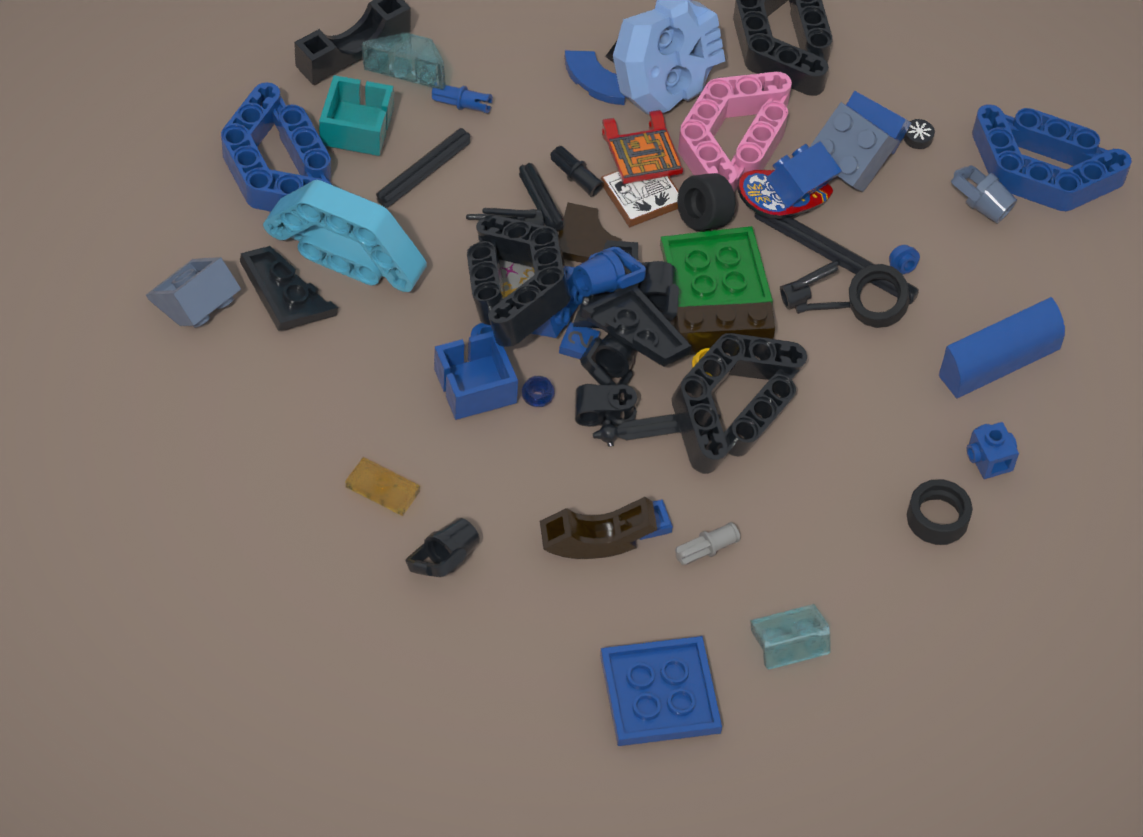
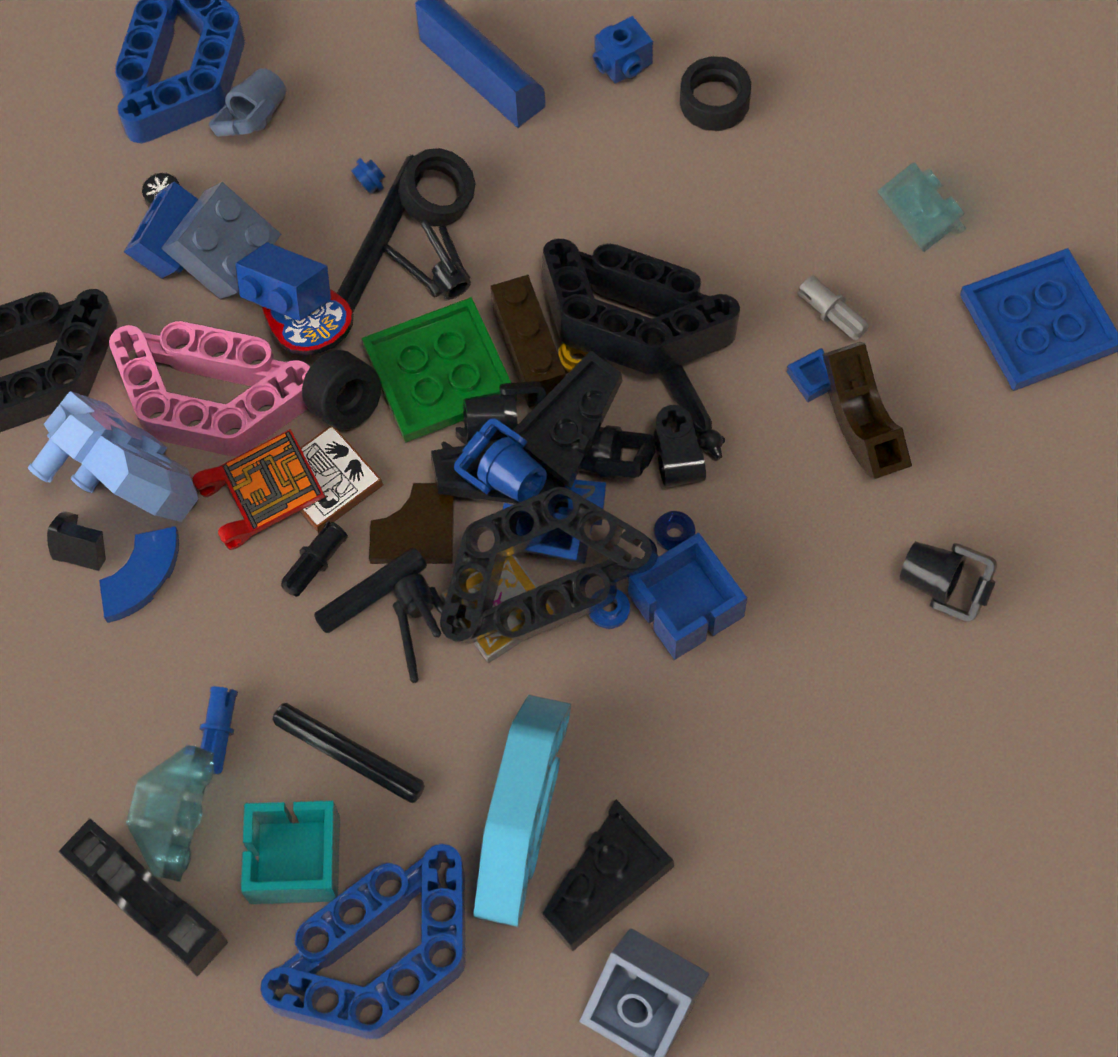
camera: 95 degrees left, 10 degrees up
clear yellow plate [345,457,420,516] -> none

